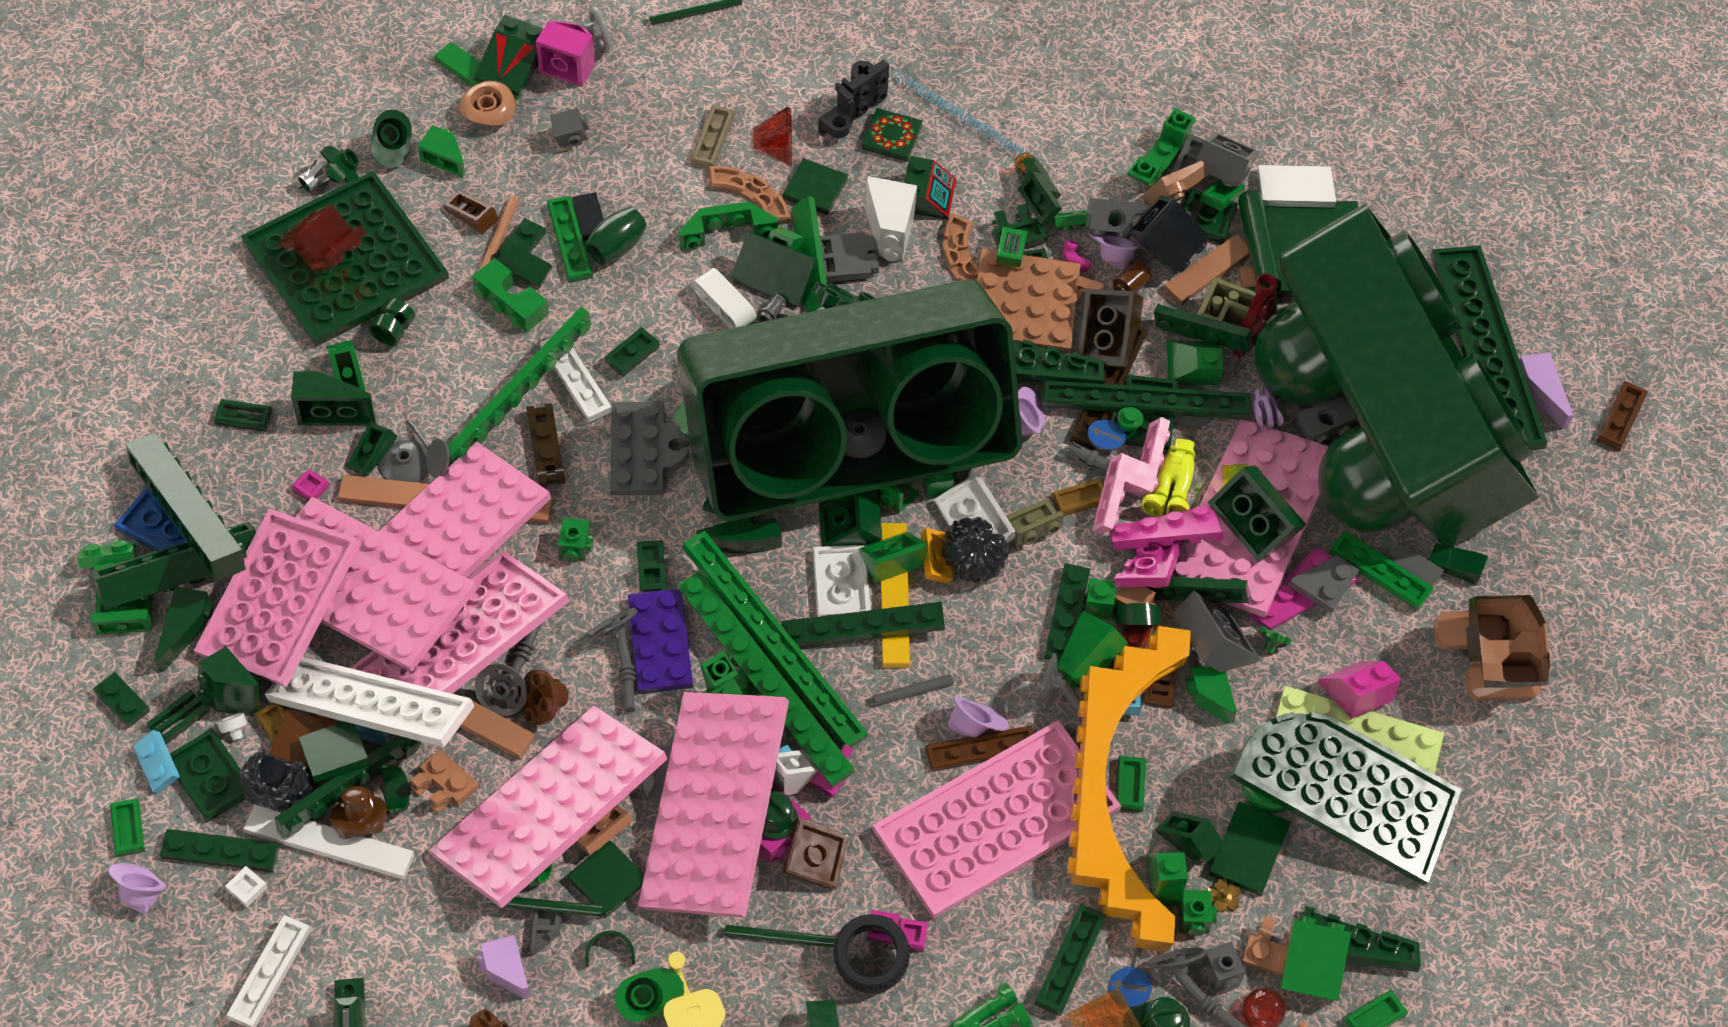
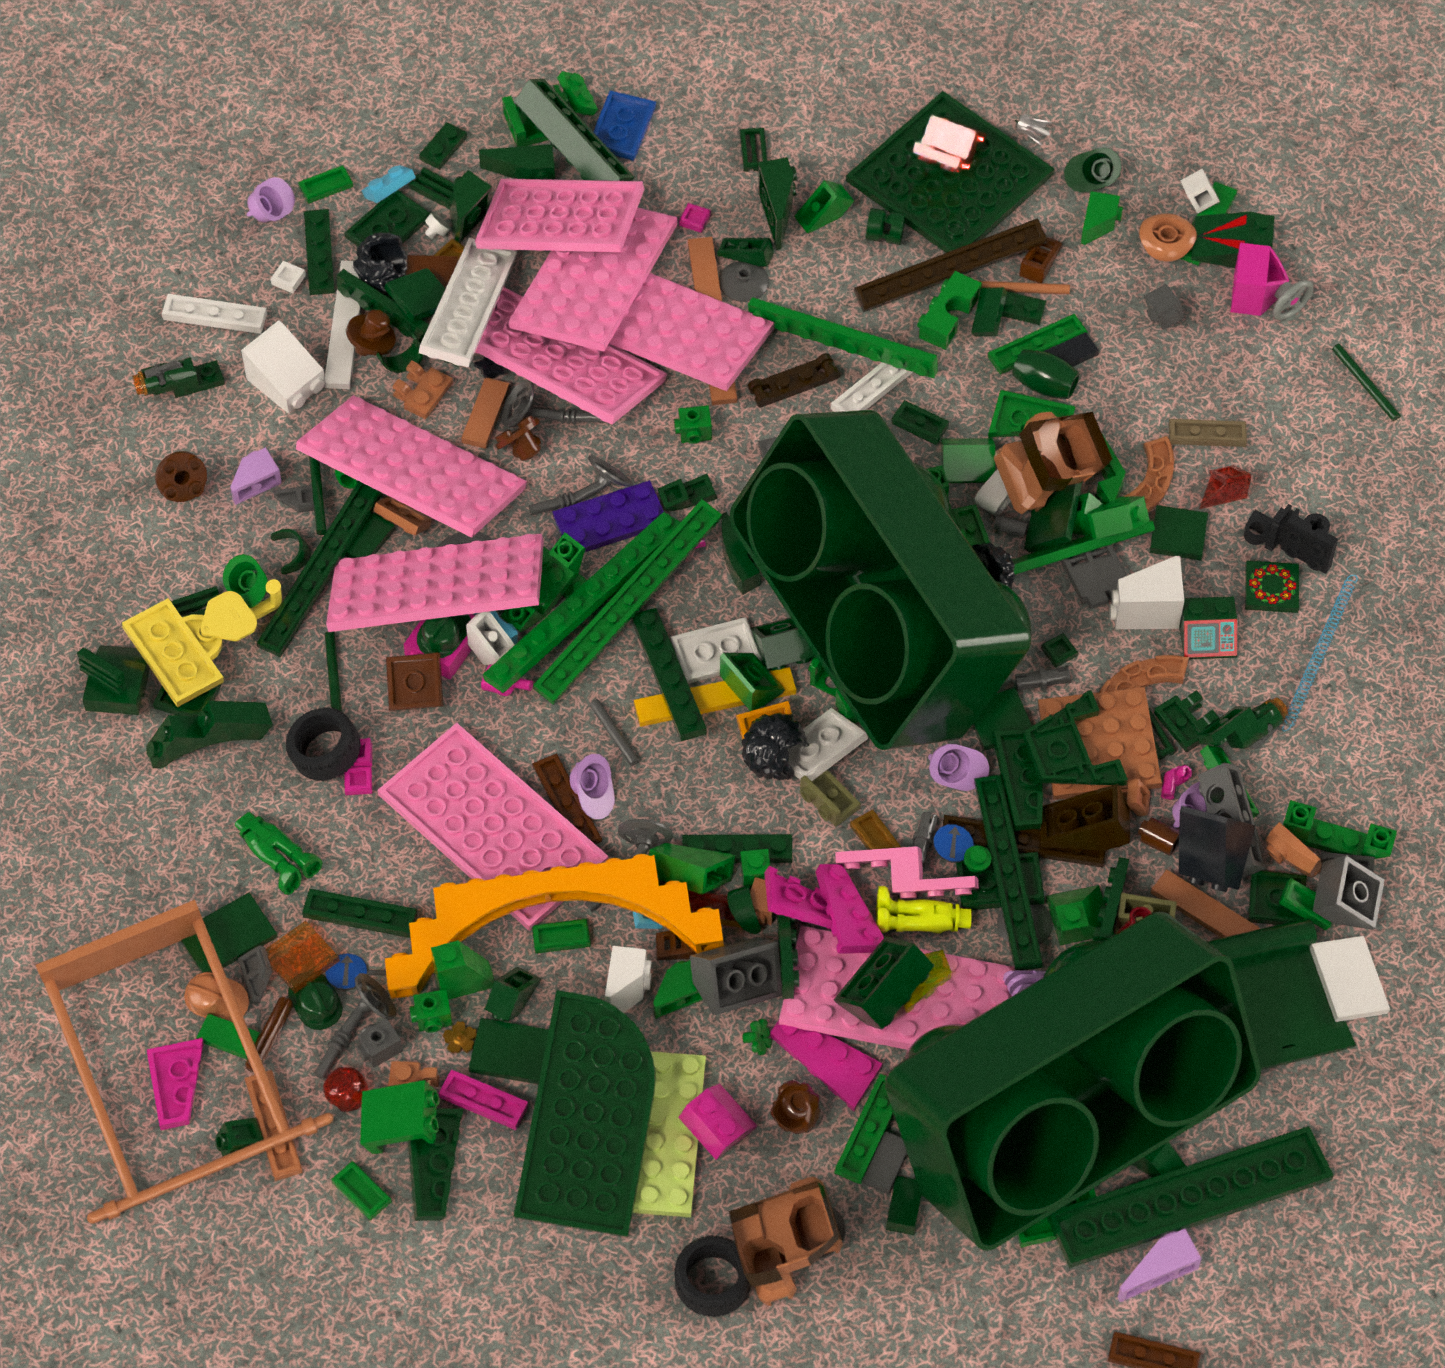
camera: 80 degrees right, 0 degrees up
brick [126,433,247,582] -> none
dark green plate [320,146,359,183] -> none
dark grey piece [407,419,450,478] -> none
dark green plant [812,282,875,308] -> none
green tile [996,227,1028,267] -> none
dark grey wing [1288,555,1359,613] -> none
none -> white slope [241,320,325,414]
none -> dark green tile [256,481,383,657]
none -> dark pink plate [438,1070,529,1130]
none -> white slope [605,946,652,1013]
none -> black tyre [674,1235,751,1317]
none -> reddish brown hair [770,1080,821,1134]
none -> dark brown tile [853,218,1048,312]
none -> green slope [941,438,995,483]
none -> green wing [988,390,1075,438]
none -> nougat piece [994,412,1112,514]
none -> dark green wing [1023,690,1128,786]
none -> green slope [1087,496,1150,539]
none -> white brick [1180,169,1219,214]

